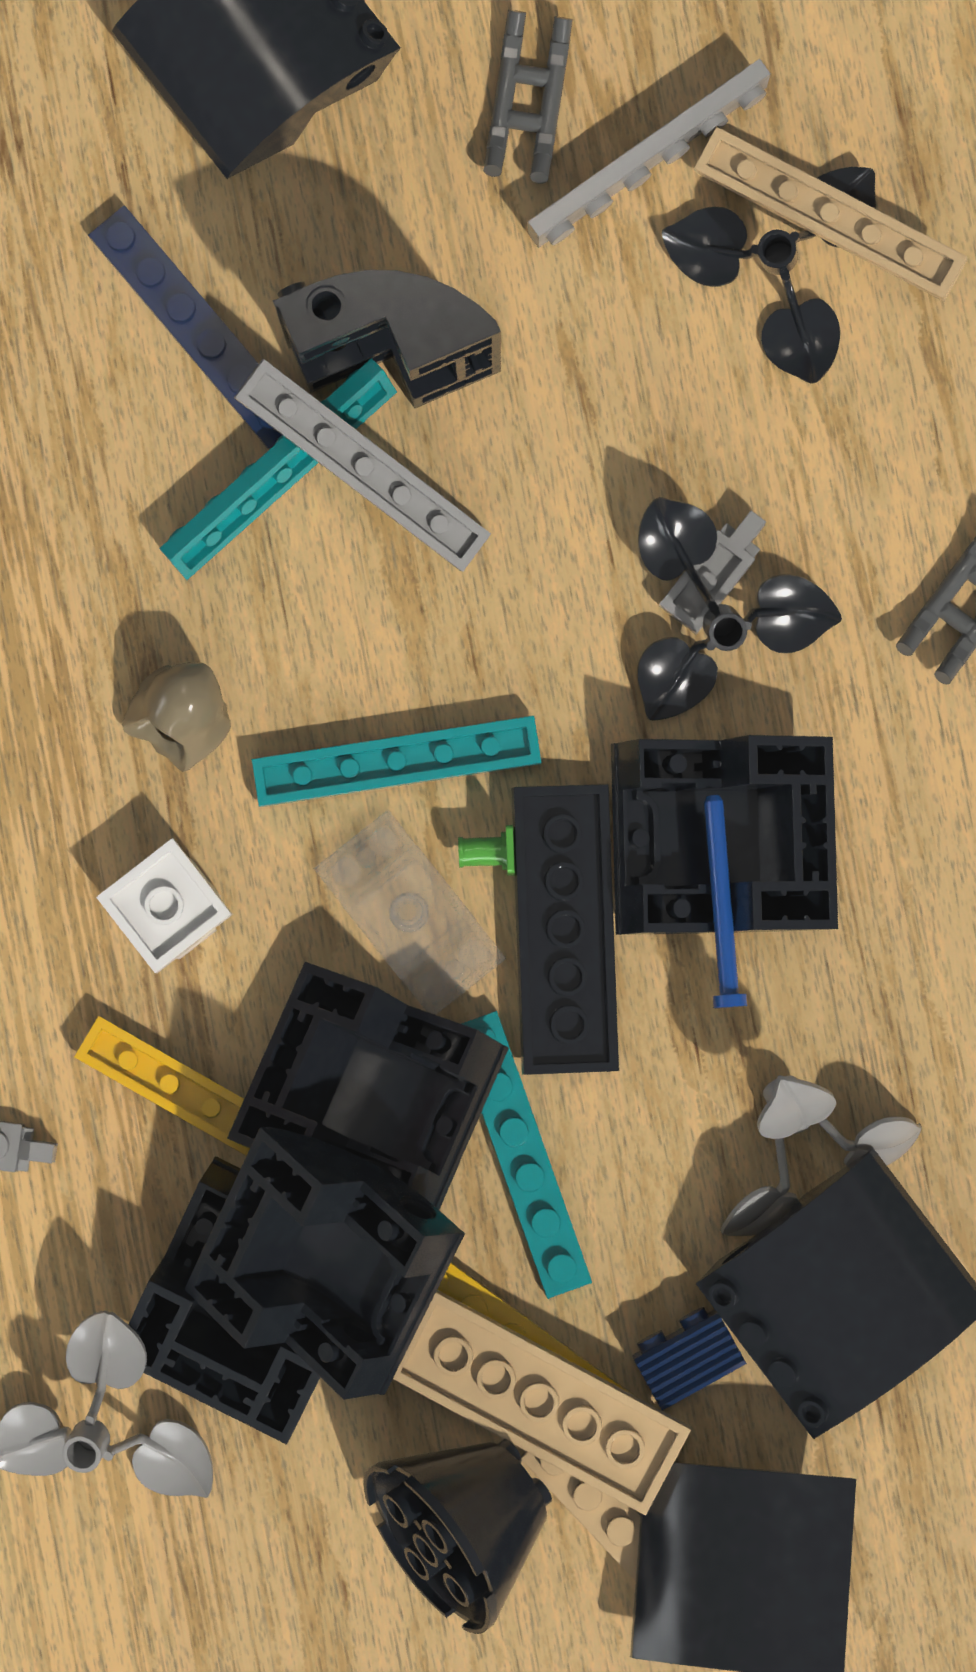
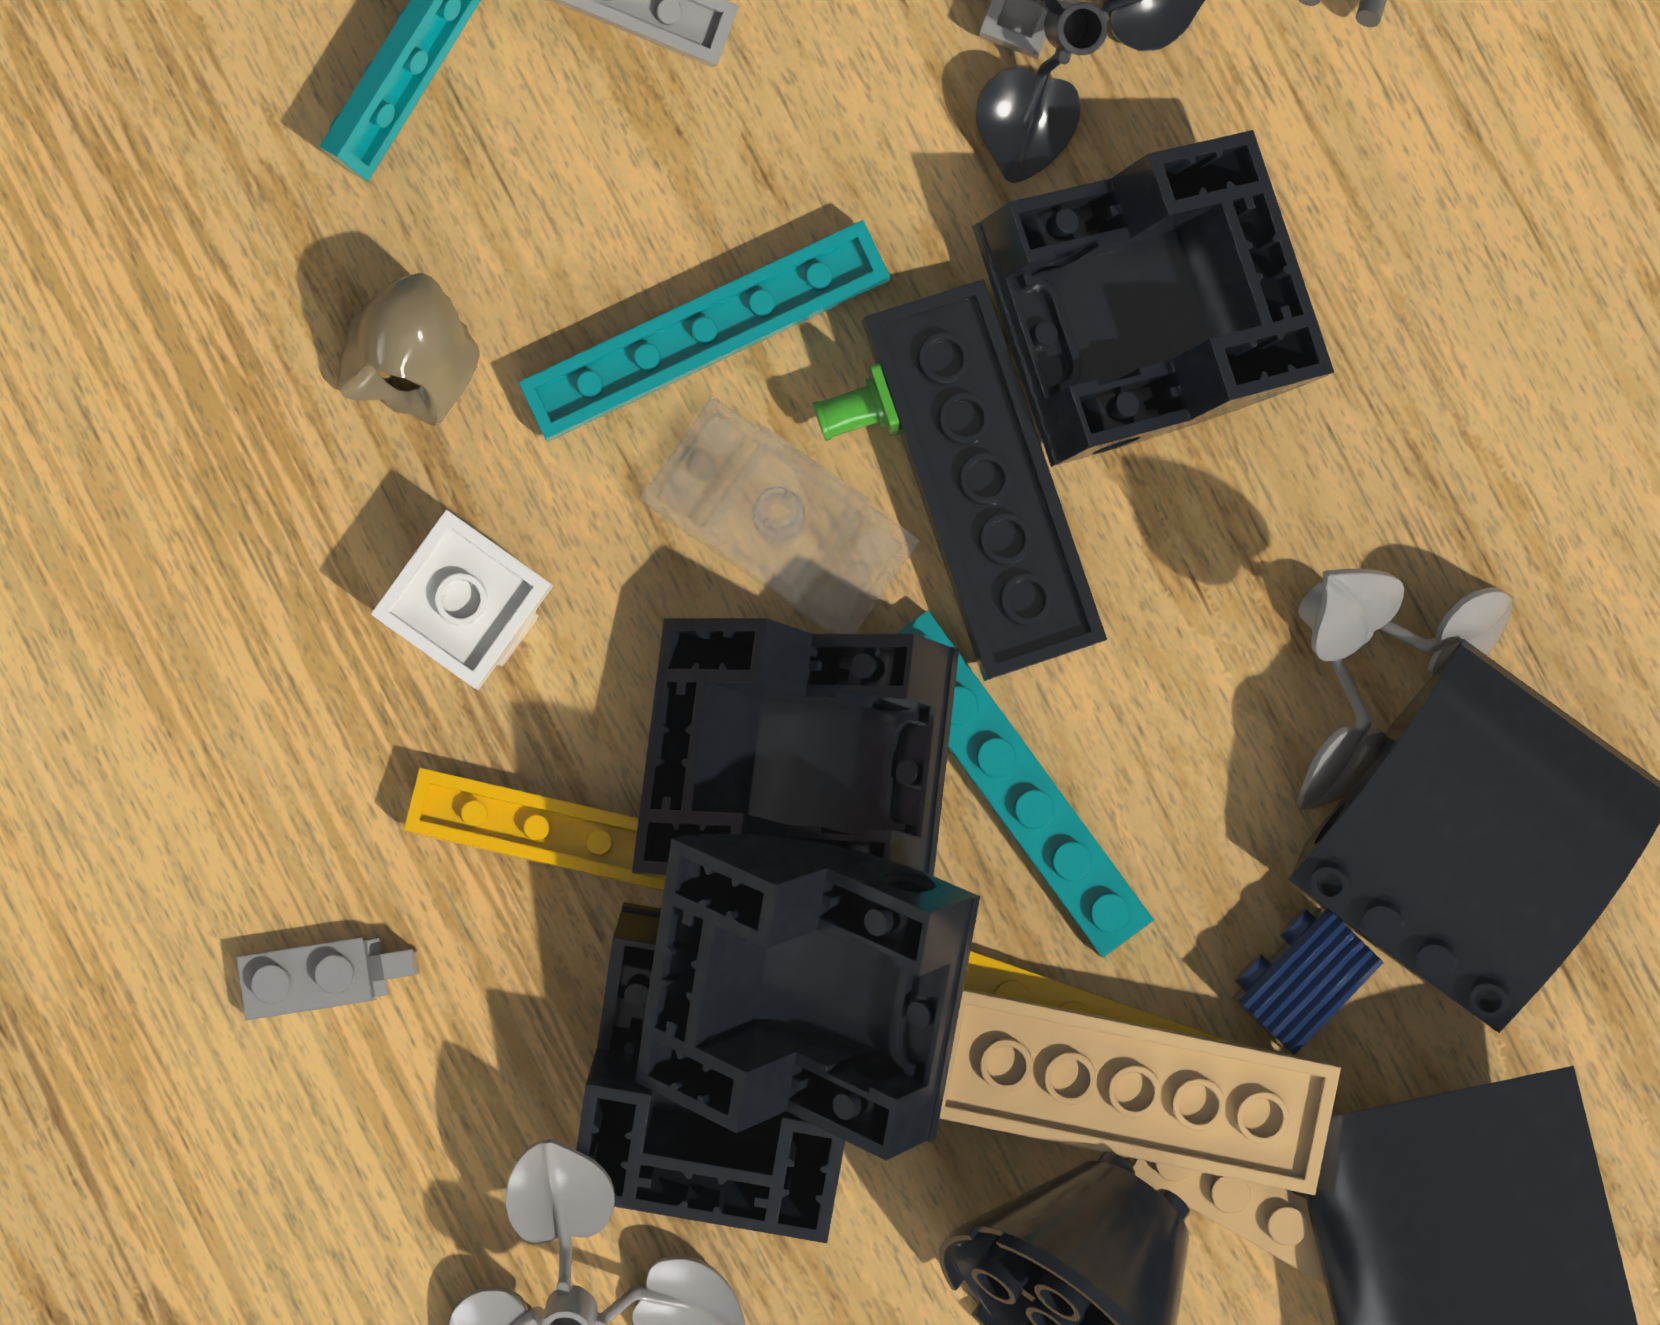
camera: 20 degrees left, 0 degrees up
blue bar [704,795,747,1009] -> none

